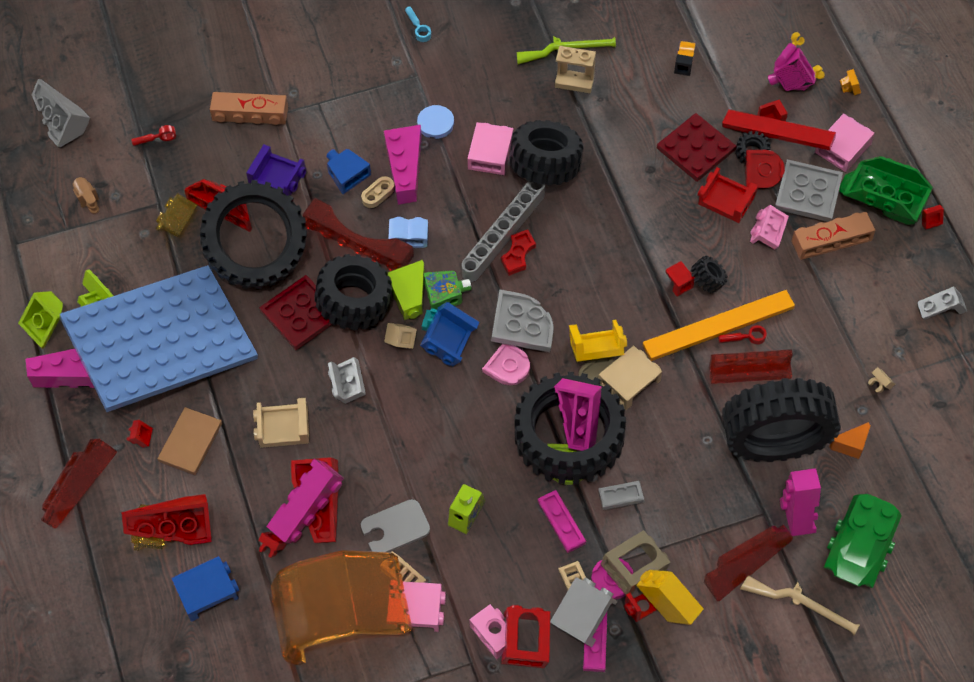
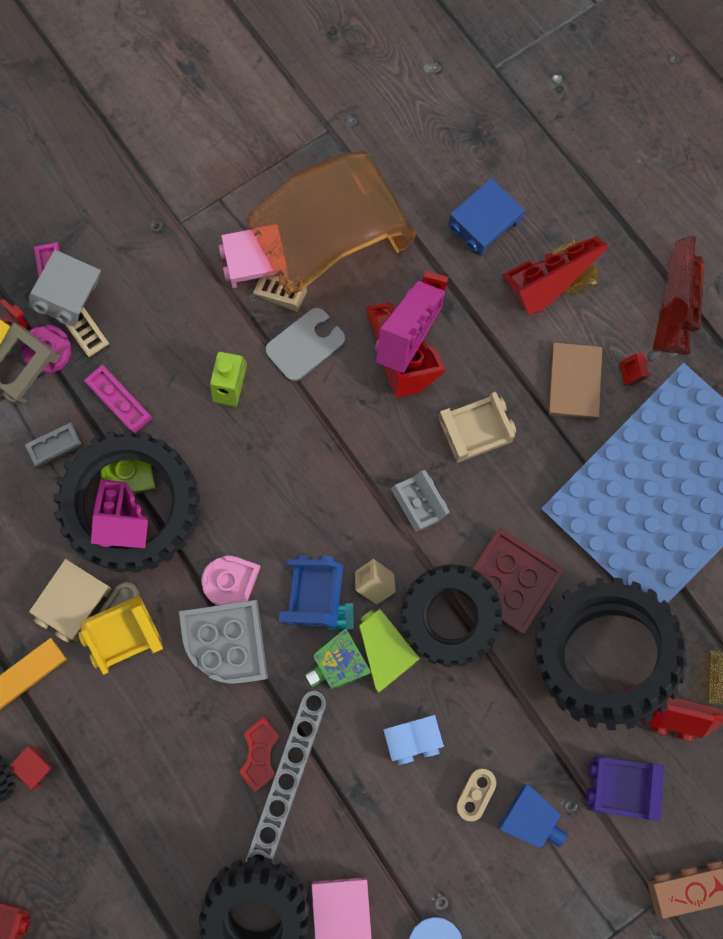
camera: 160 degrees right, 15 degrees up
clear red arch [302,198,414,271] -> none
dark pink wedge [384,125,422,205] -> none
bright pink brick [469,604,506,660] -> none
red panel [501,605,550,668] -> none

